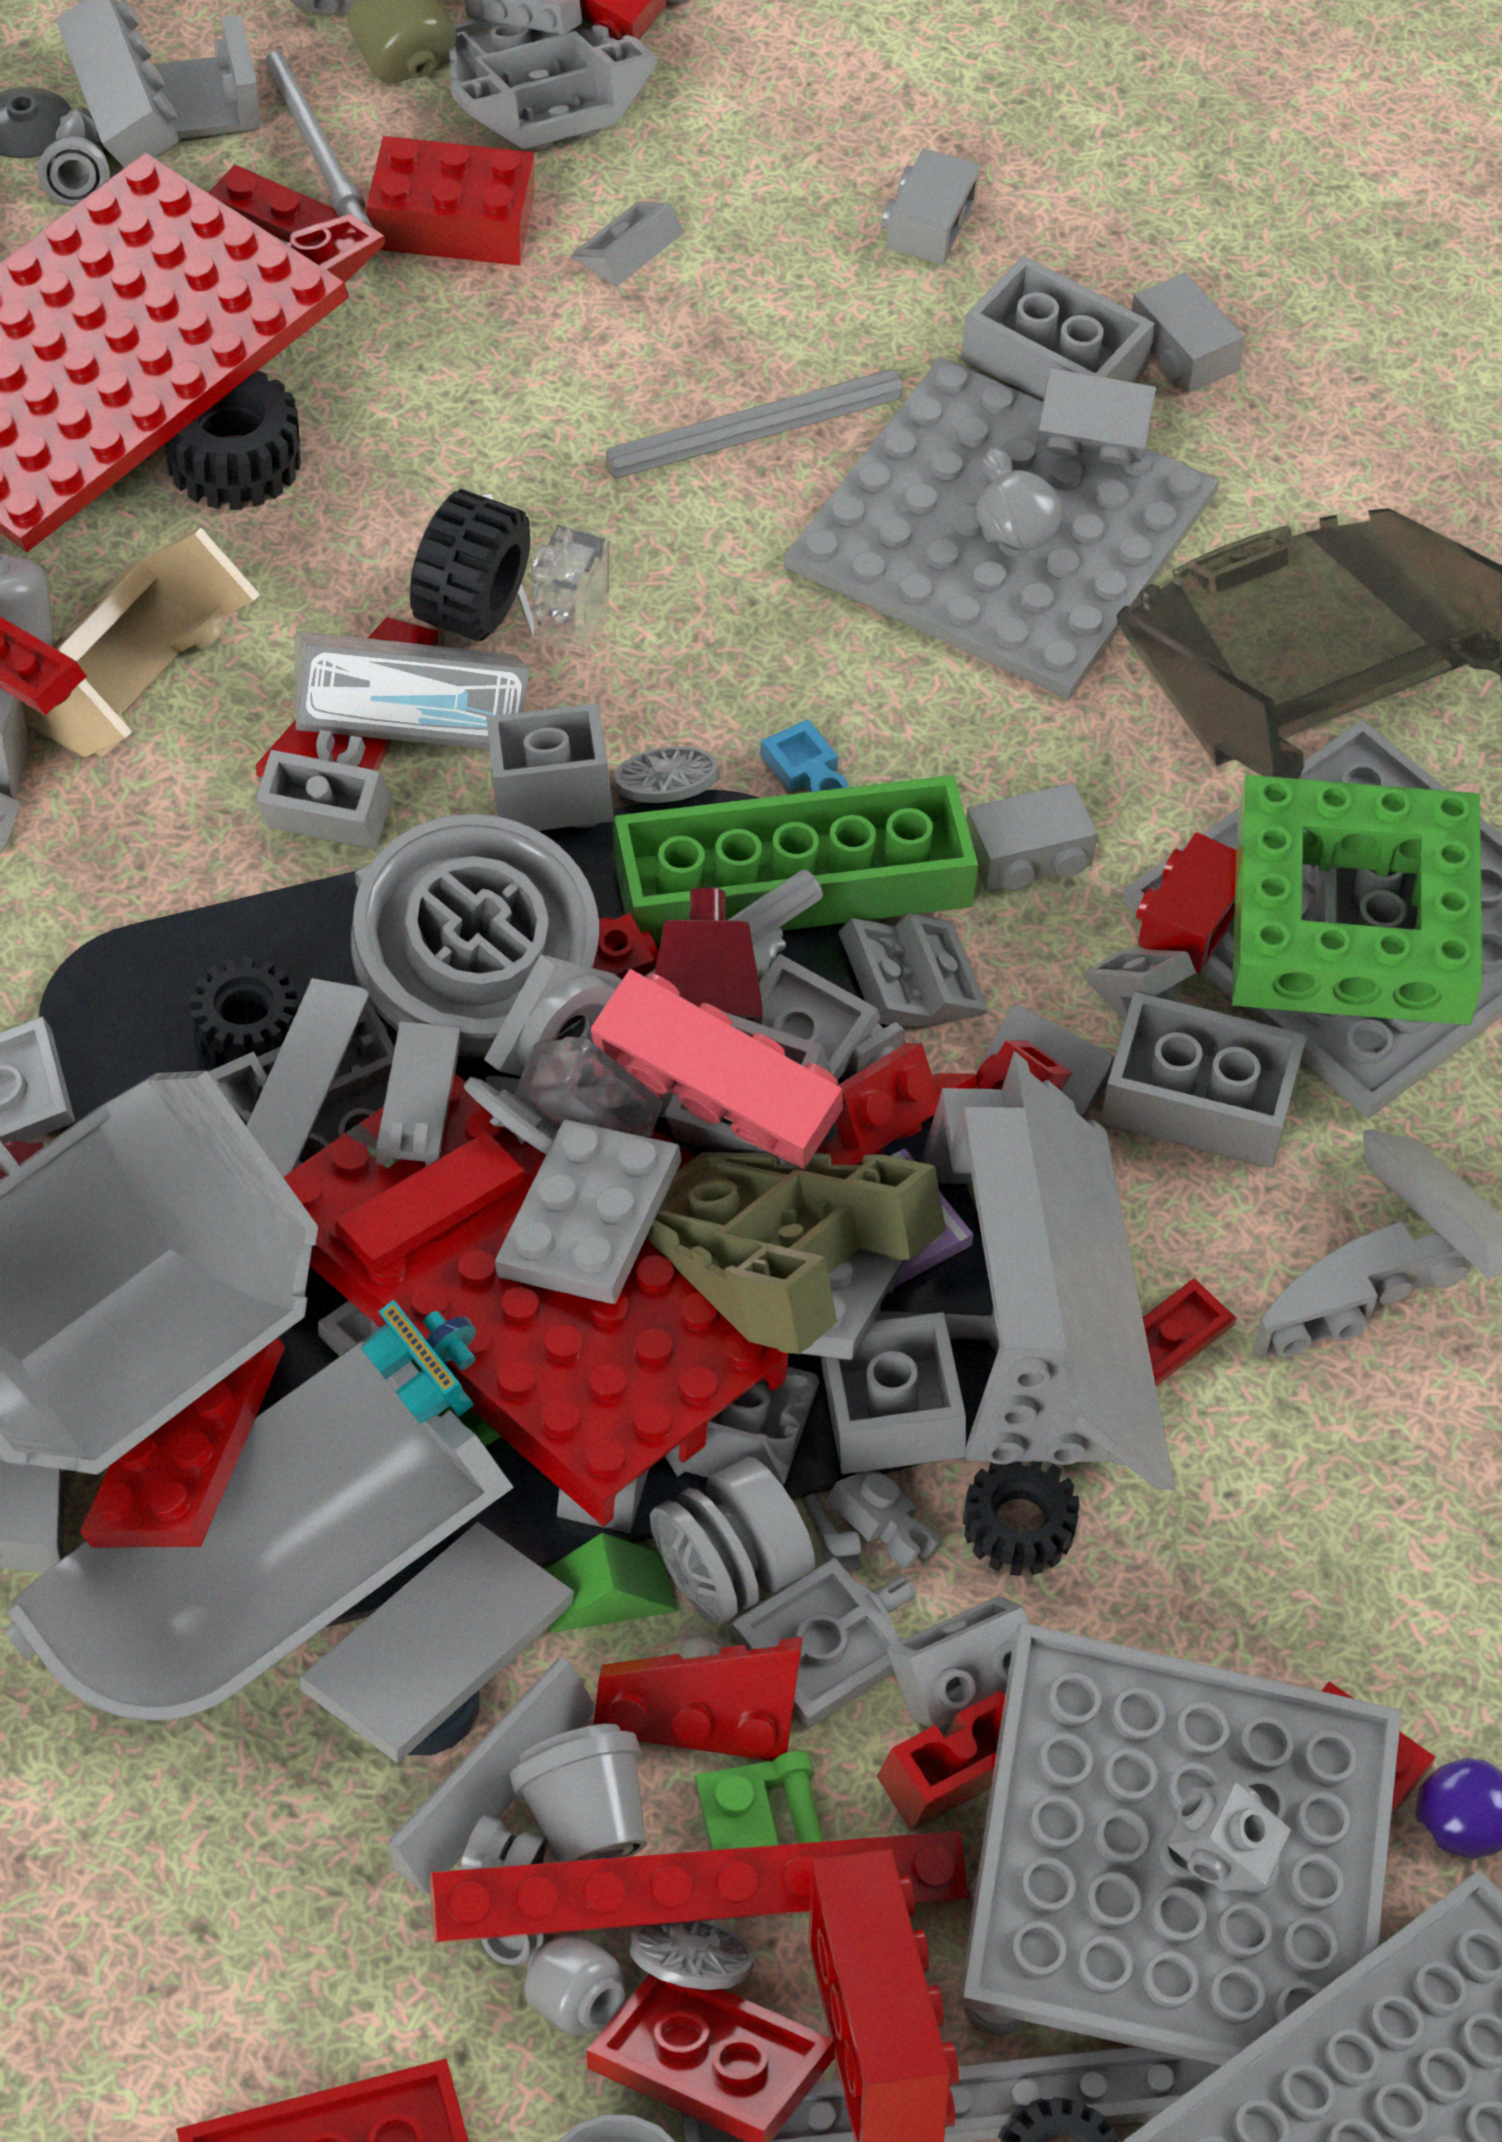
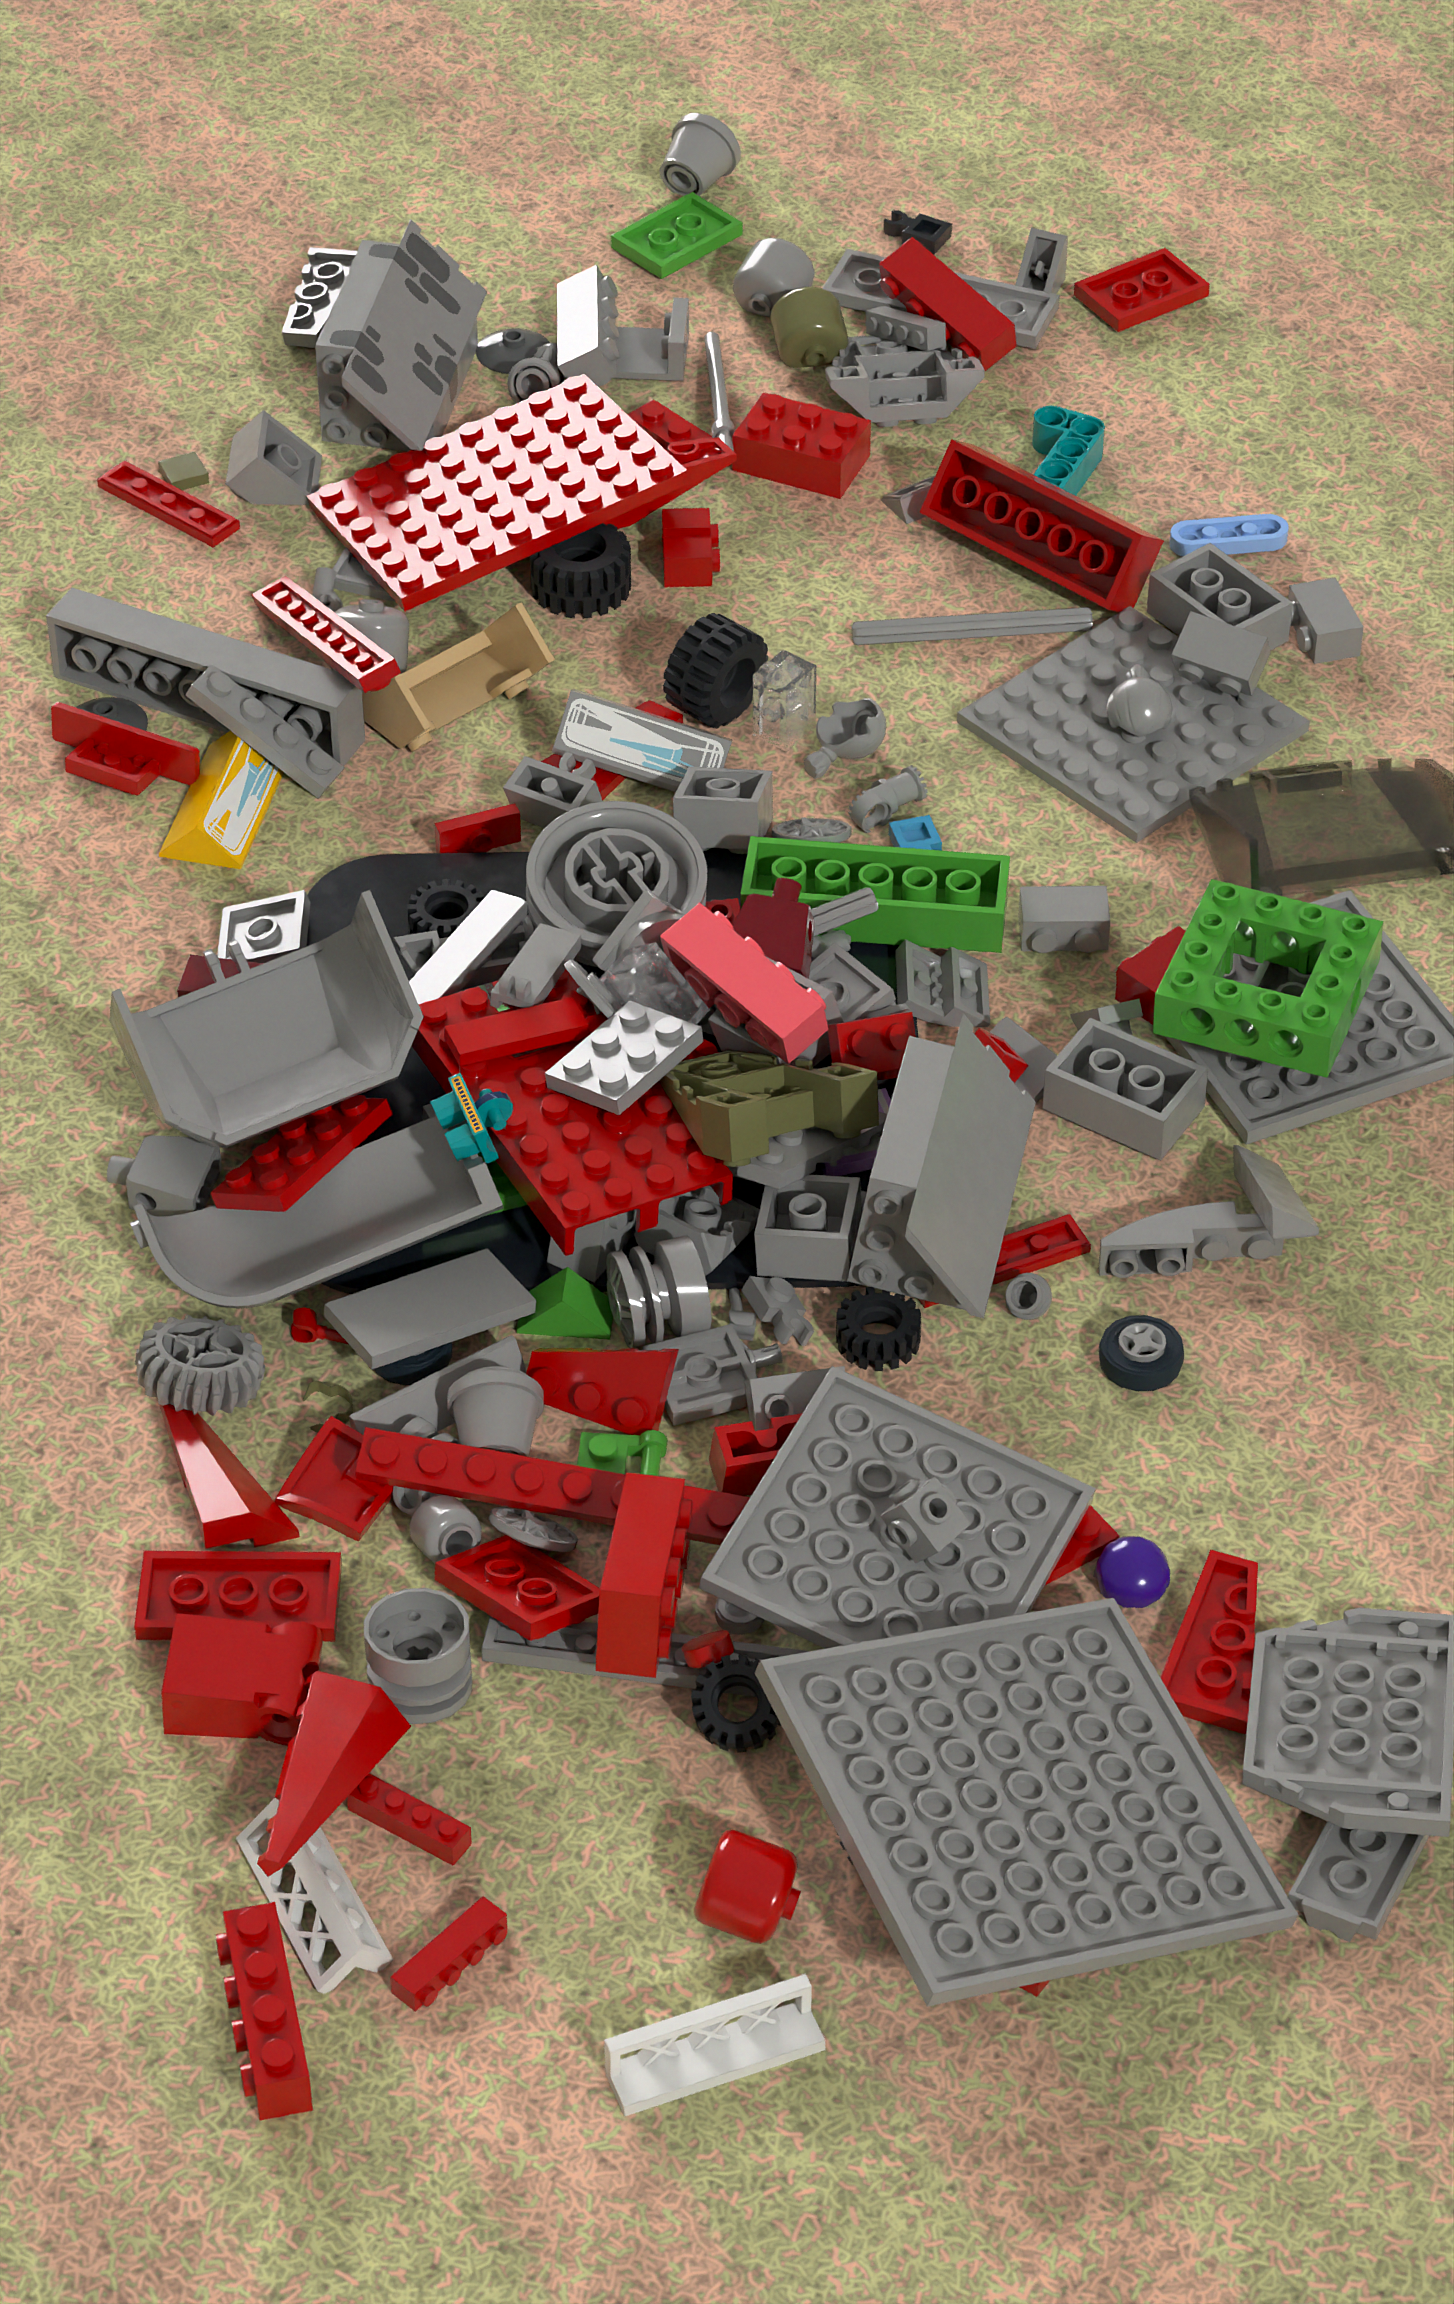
camera: 20 degrees right, 10 degrees down
light grey brick [881,148,980,265] -> none
none -> light grey gear [135,1315,265,1416]
none -> red wedge [157,1397,300,1549]
none -> red plate [275,1415,394,1542]
none -> red hand [291,1307,349,1345]
none -> olive piece [303,1381,353,1433]
none -> red plate [434,803,521,853]
none -> red brick [662,508,720,587]
none -> red tile [681,1630,735,1668]
none -> light grey hair [804,698,886,779]
none -> light grey connector [848,765,928,833]
none -> red brick [920,439,1164,612]
none -> light grey plate [1005,1273,1052,1320]
none -> teal beam [1032,405,1105,496]
none -> black wheel [1099,1315,1184,1392]
none -> light blue plate [1170,514,1289,556]

